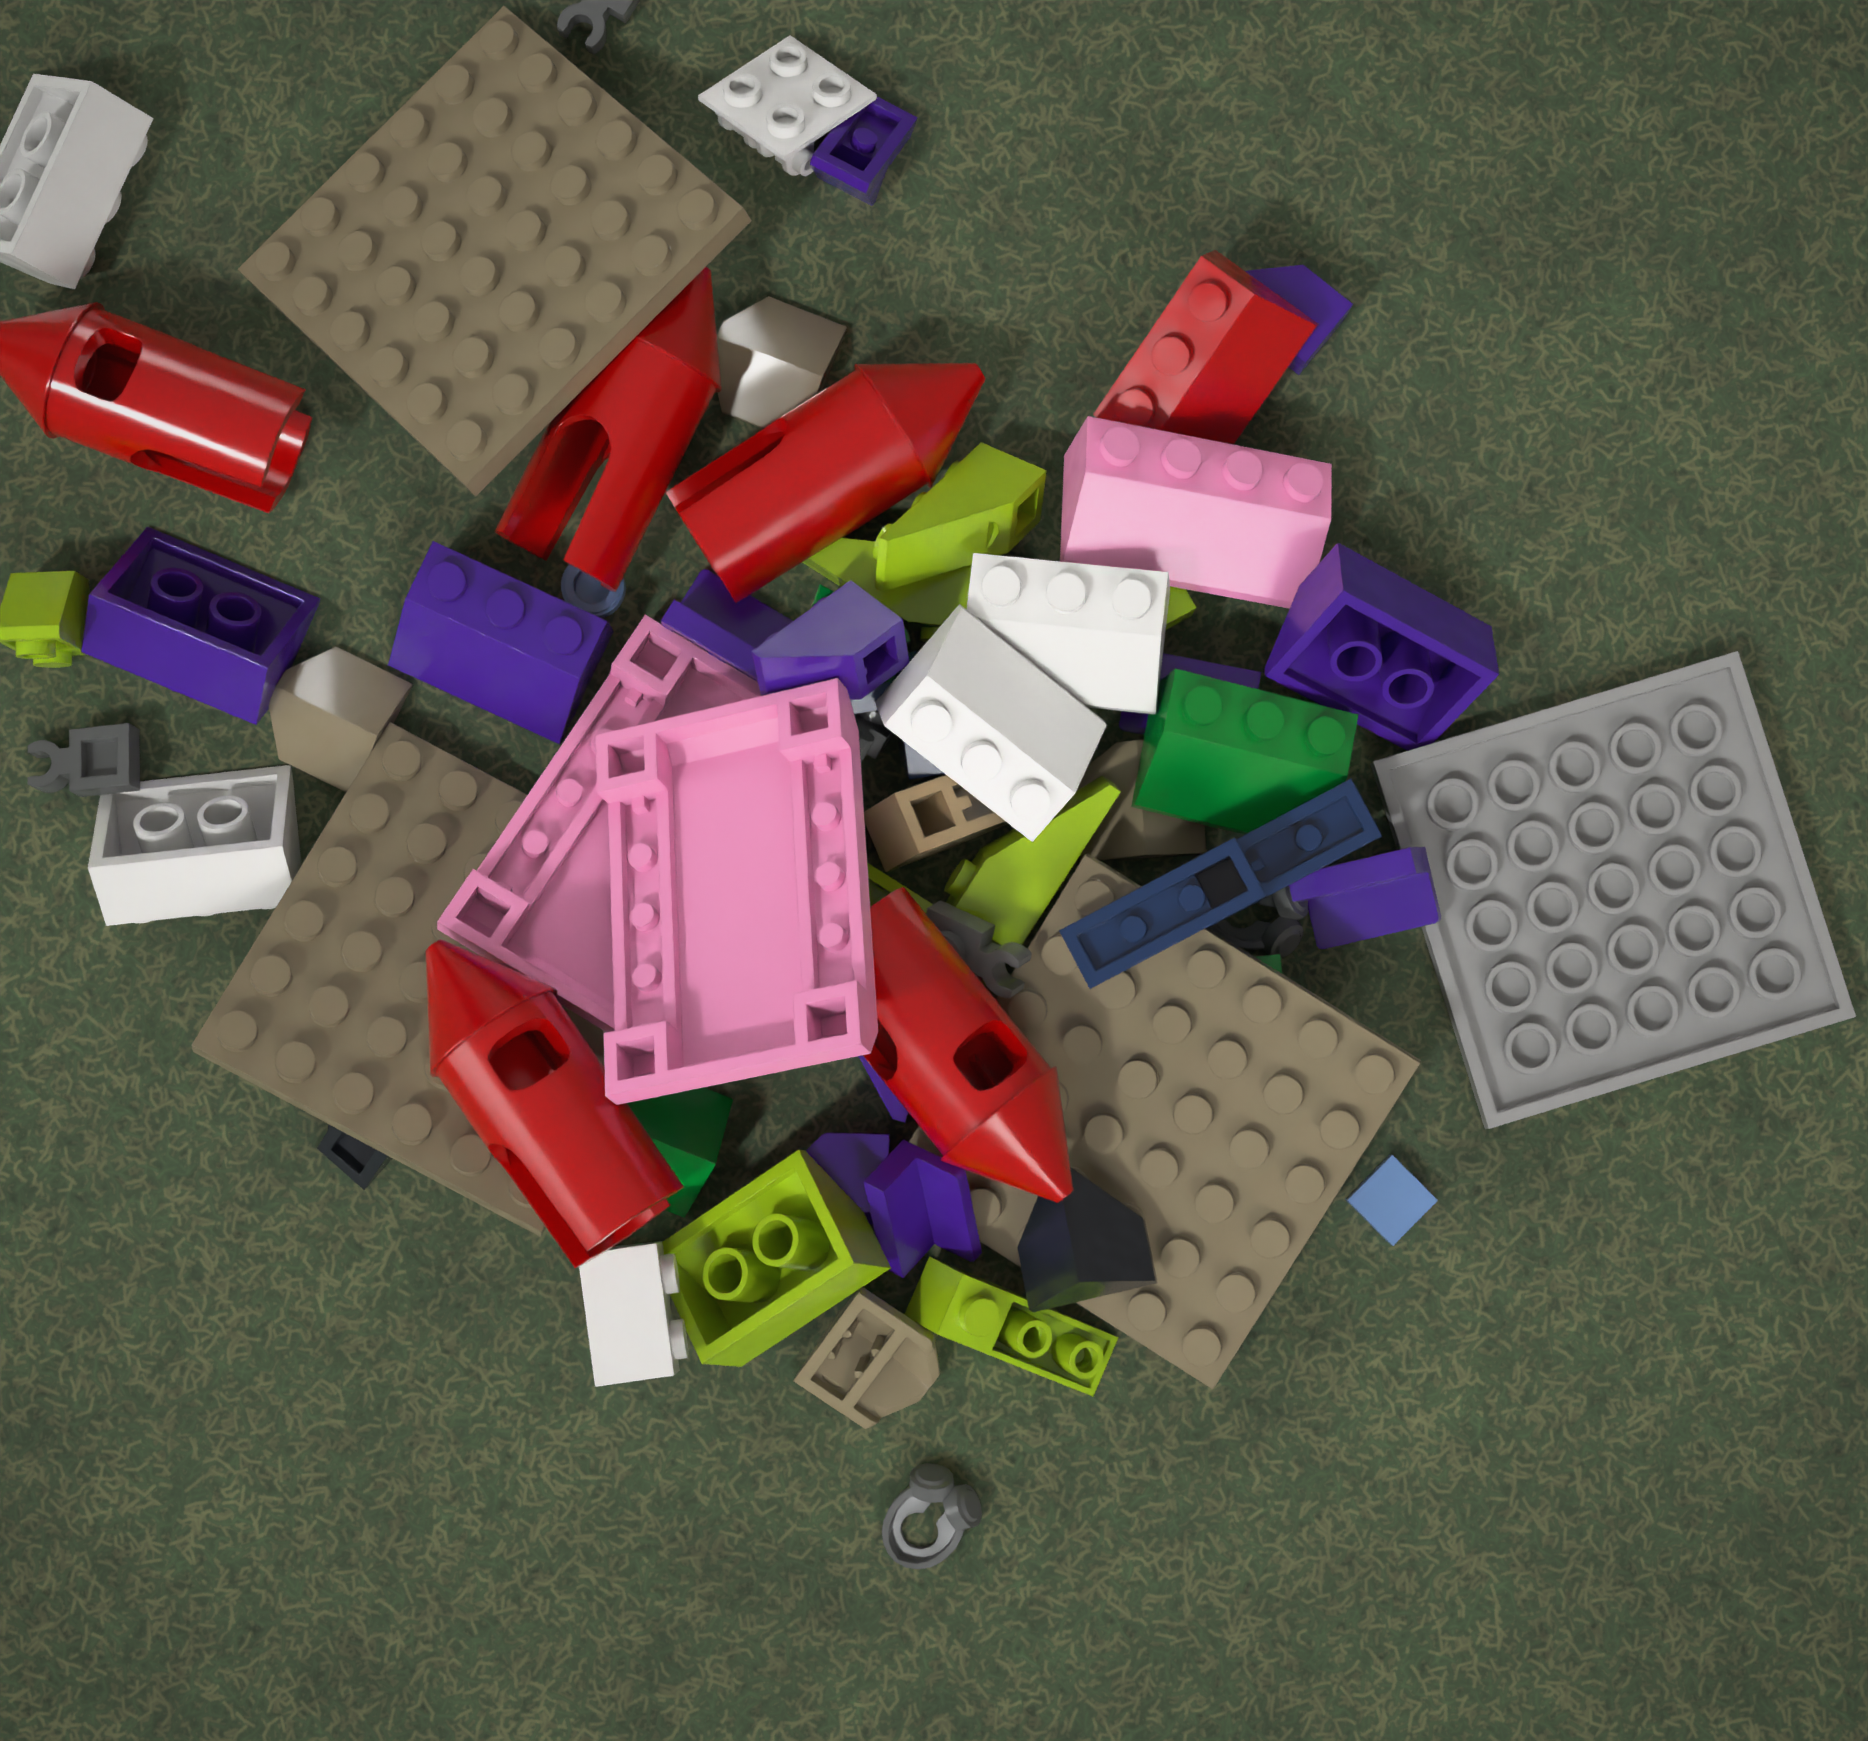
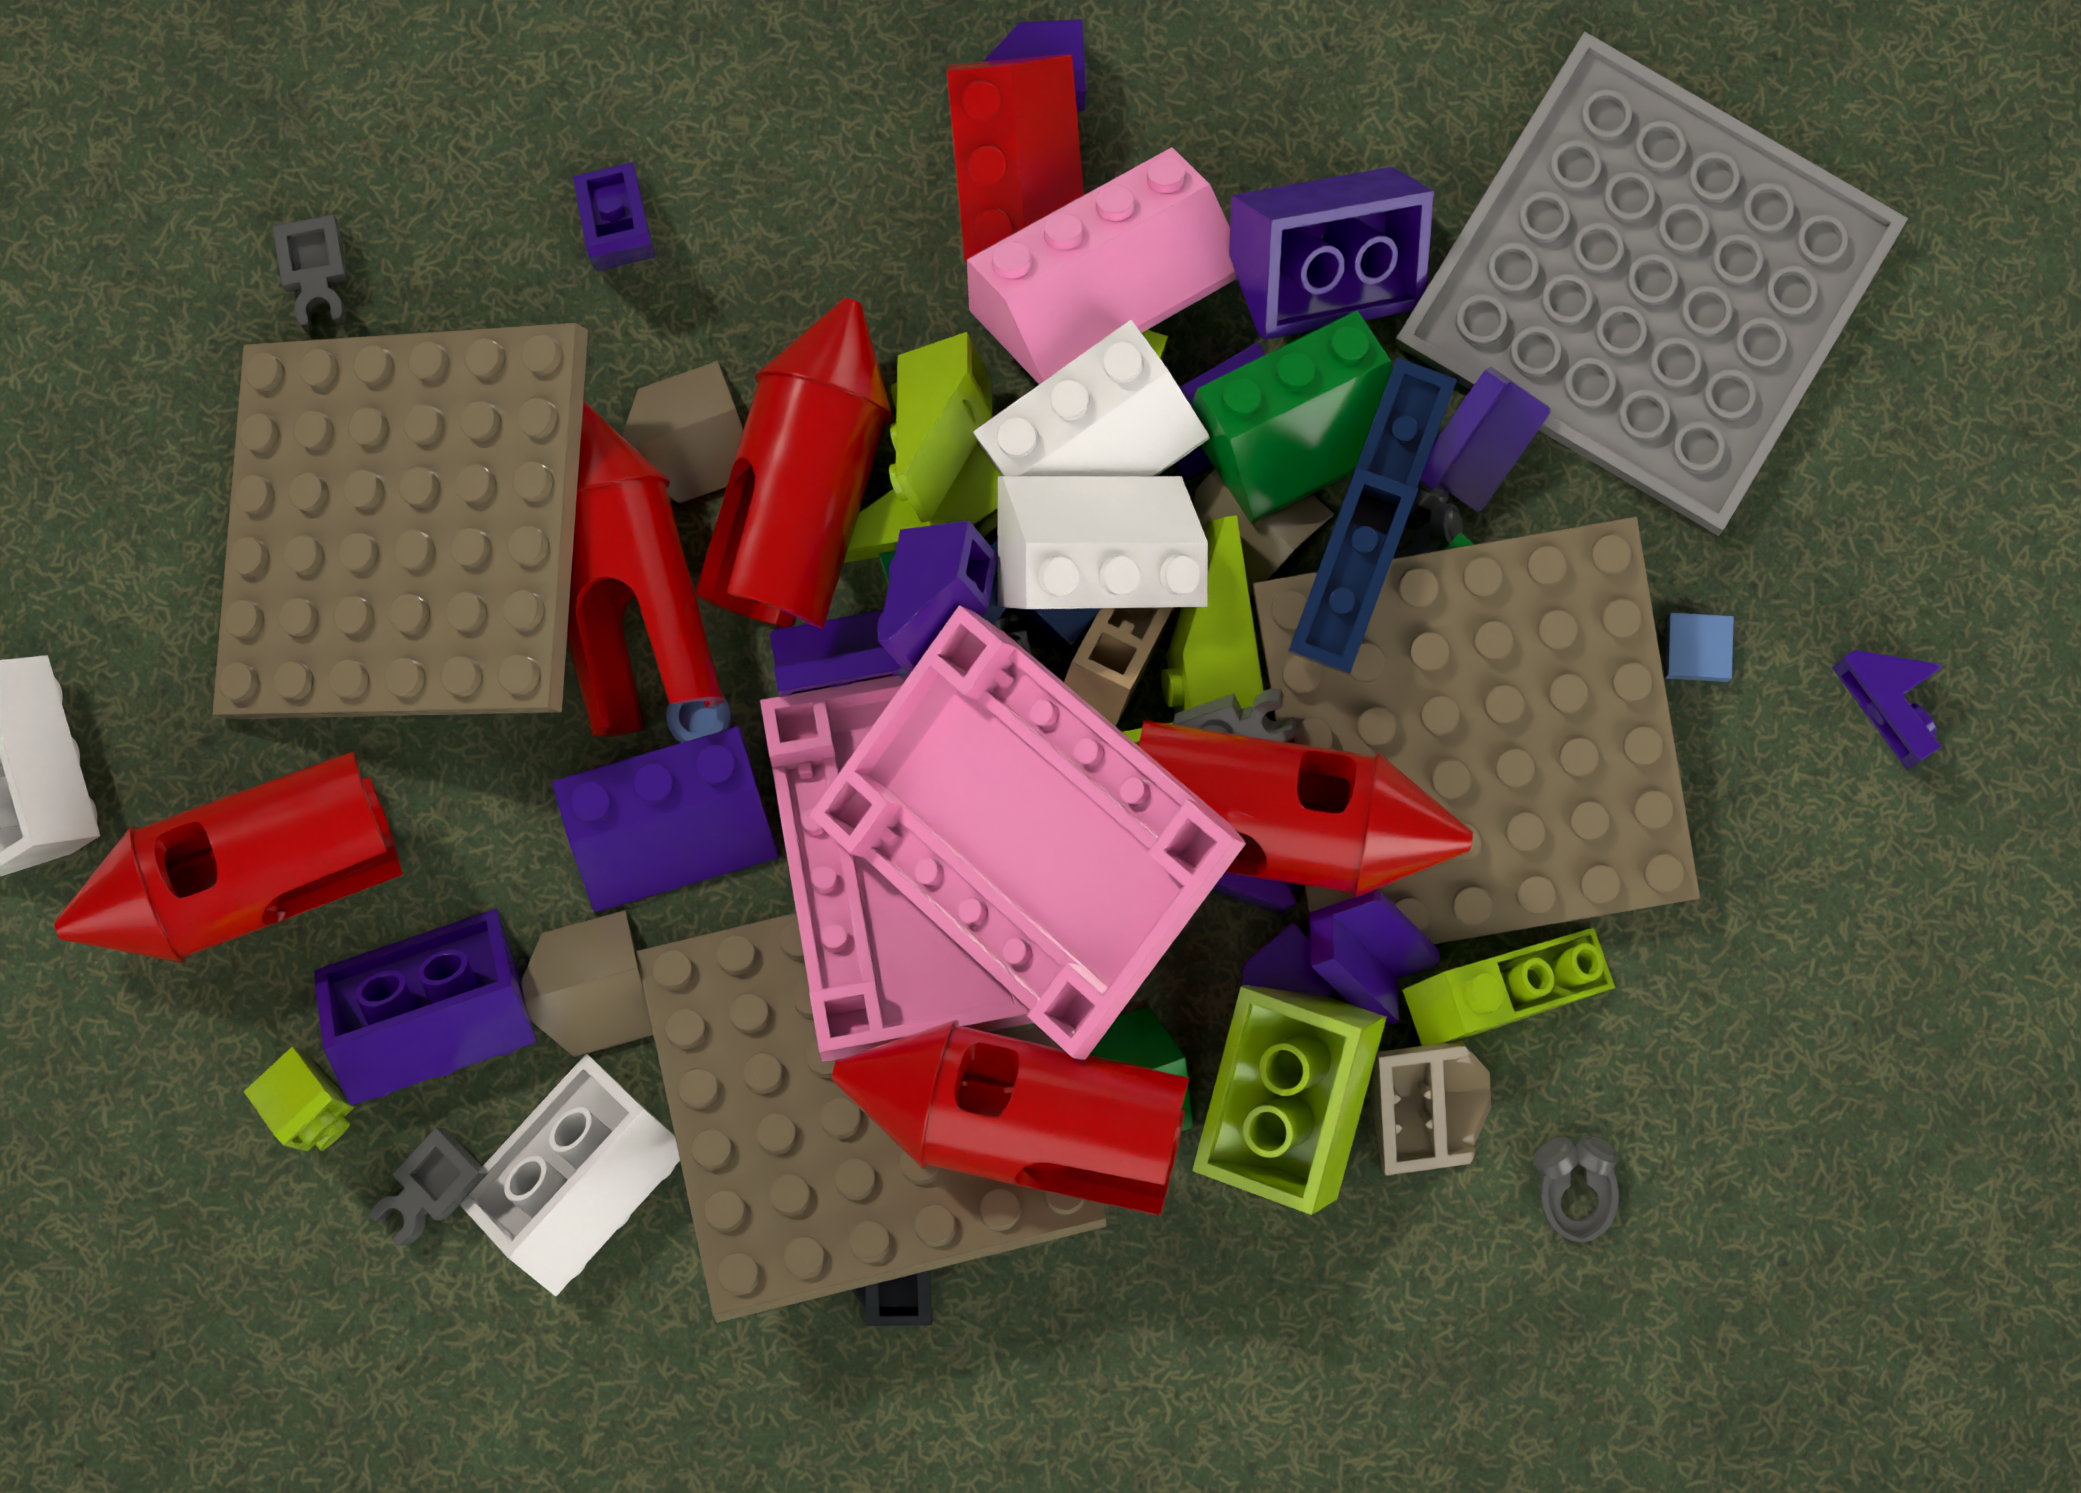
camera: 45 degrees left, 5 degrees down
white slope [579,1241,689,1387] -> none
white hinge [698,35,877,176] -> none
black slope [1017,1167,1158,1312] -> none
none -> dark purple slope [1831,650,1942,770]

